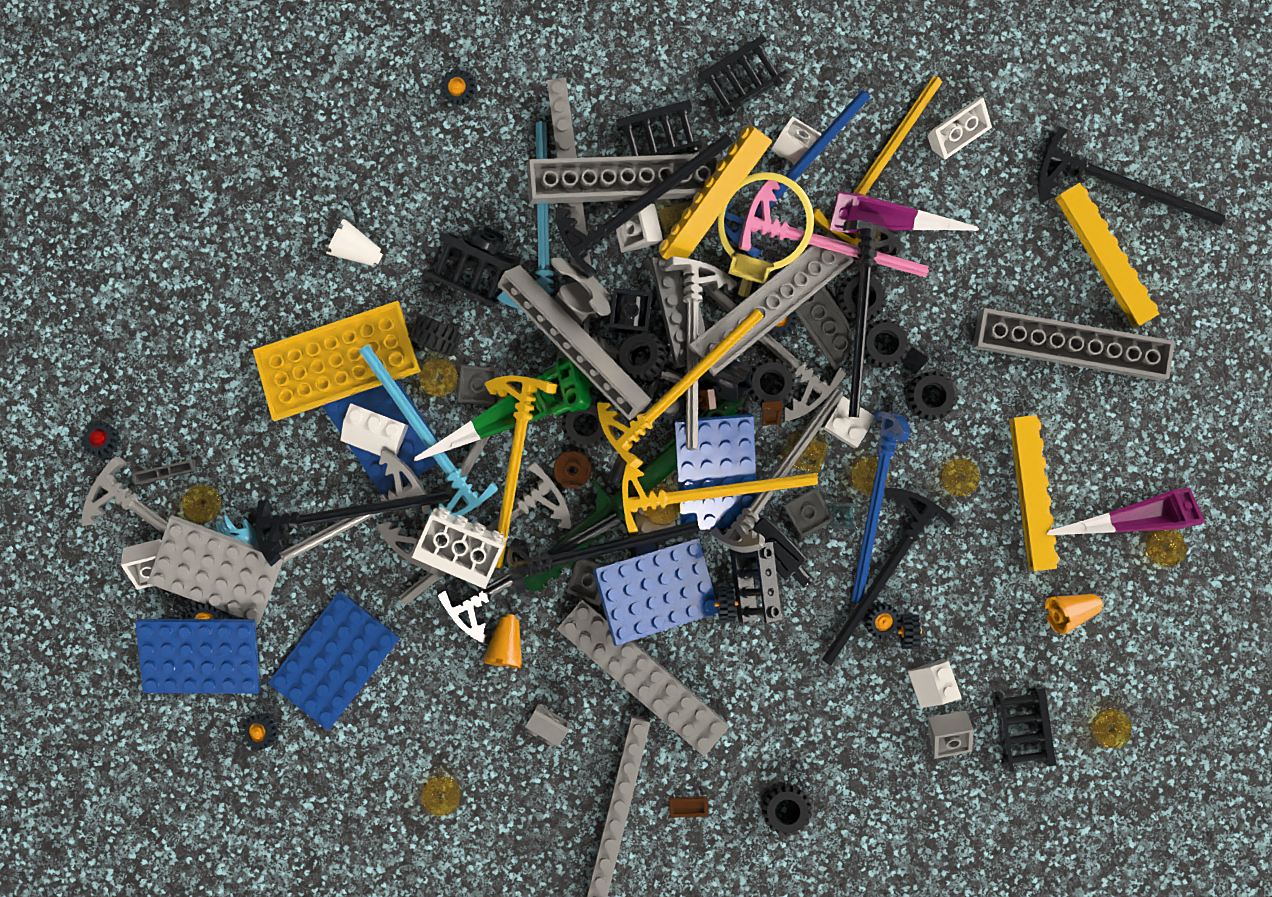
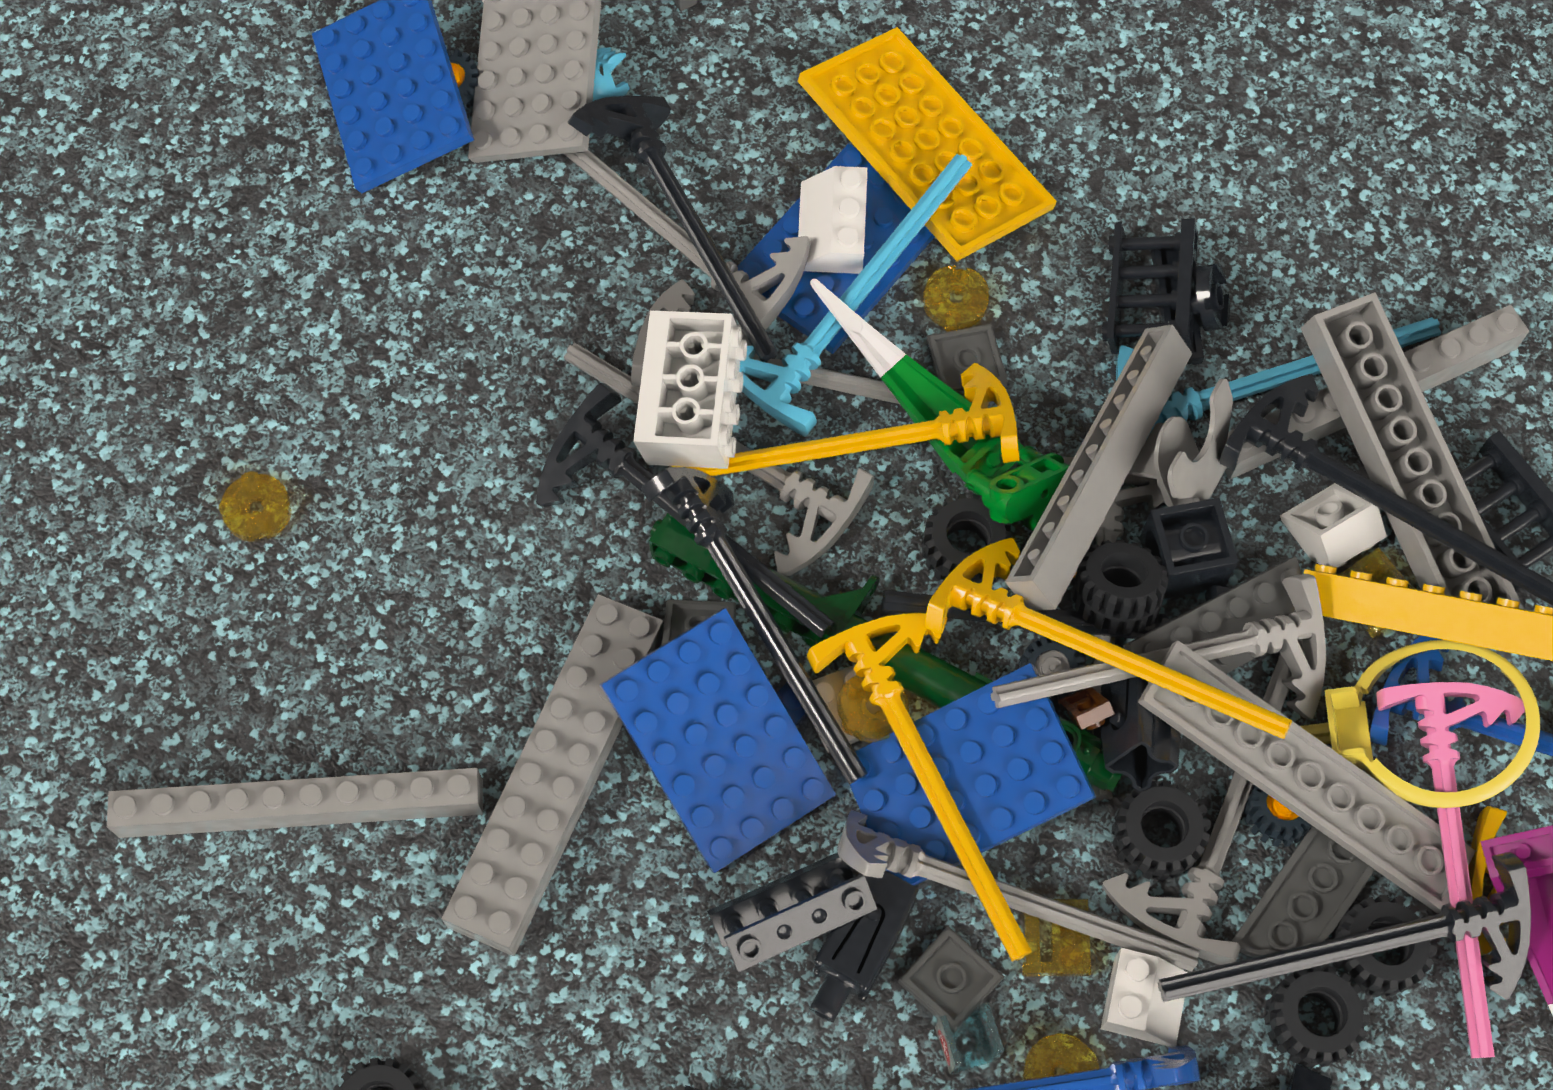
camera: 75 degrees right, 20 degrees down
clear yellow plate [182,484,222,523] -> none
black wheel [241,713,280,751] -> none
blue plate [268,591,400,730] -> none
white cone [326,219,383,266] -> none
black tyre [408,315,462,357] -> none
black wheel [440,69,477,106] -> none
light orange cone [483,614,522,668] -> none
light grey slope [525,704,571,747] -> none
reddish brown plate [553,451,592,489] -> none
reddish brown tile [669,796,708,818] -> none
black wheel [715,586,738,622] -> none
reddish brown tile [760,401,782,426] -> none

